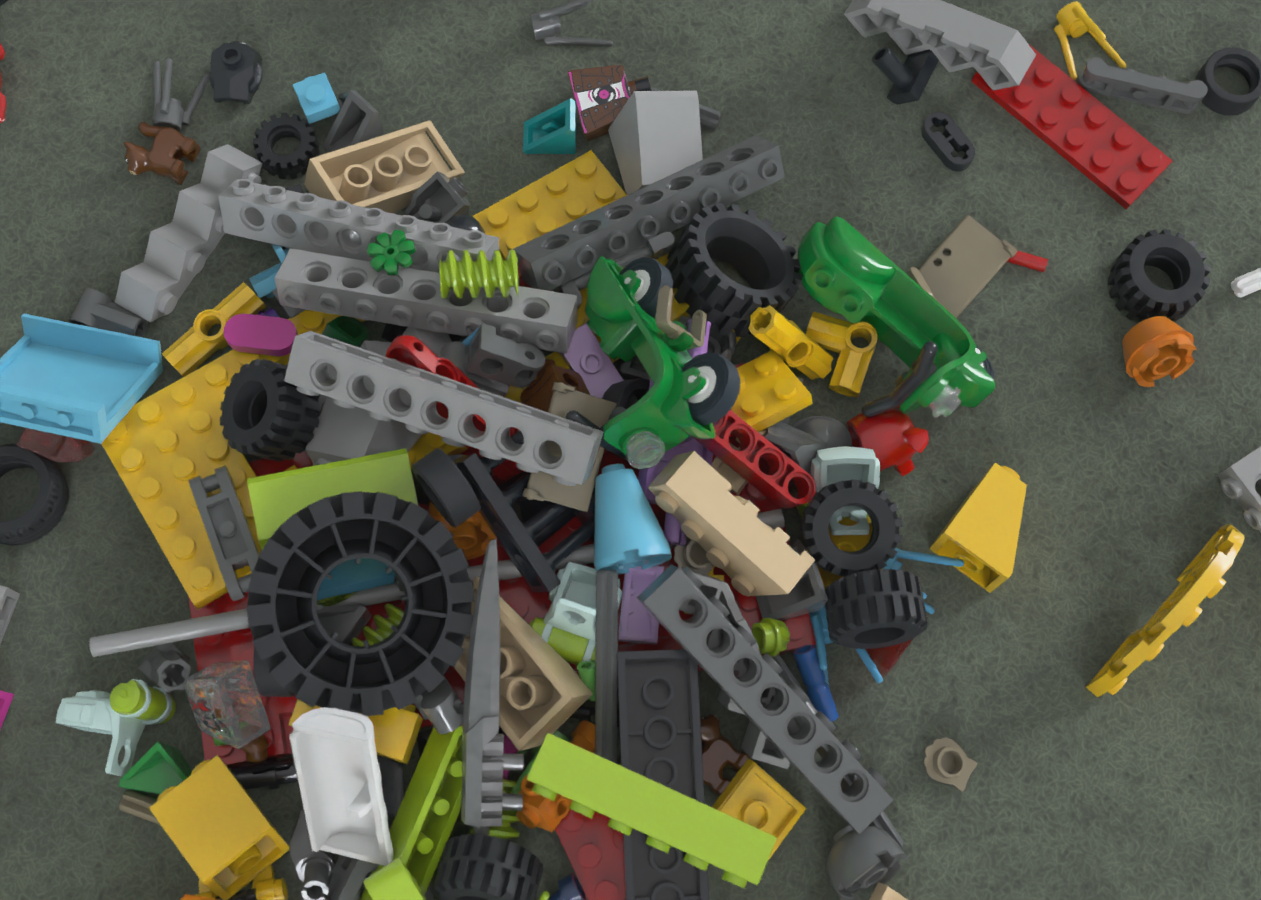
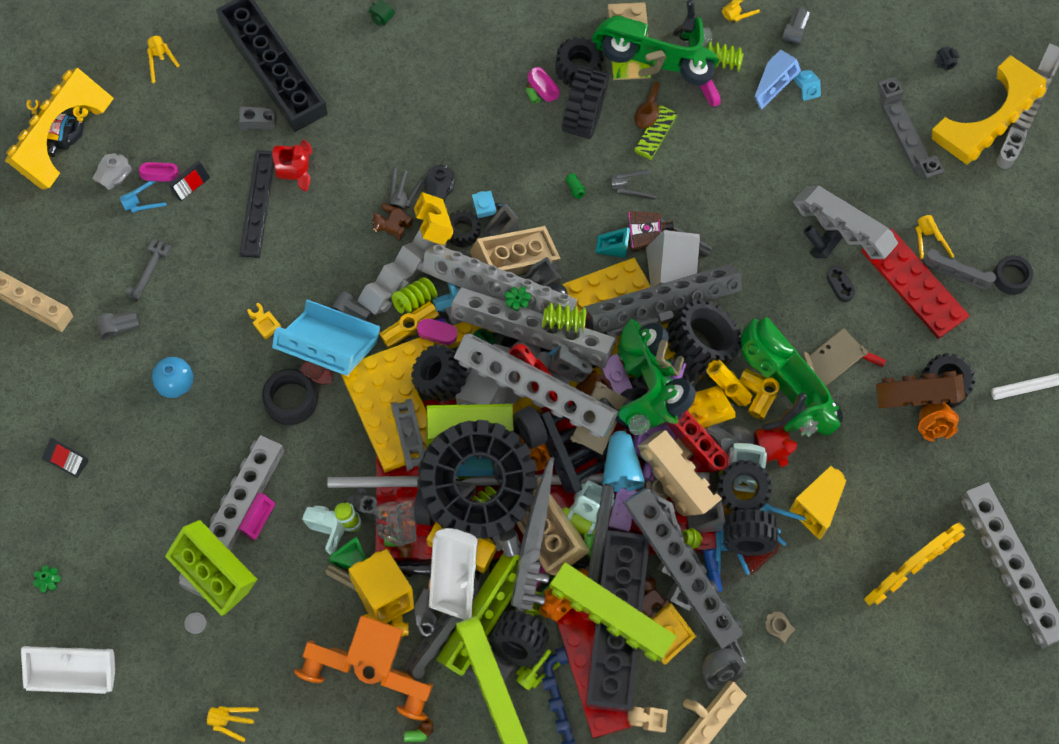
camera: 10 degrees right, 5 degrees down
none -> lime piece [392,277,438,314]
none -> yellow arch [414,192,453,245]
none -> green pin [565,173,586,199]
none -> reddish brown wedge [876,371,965,408]

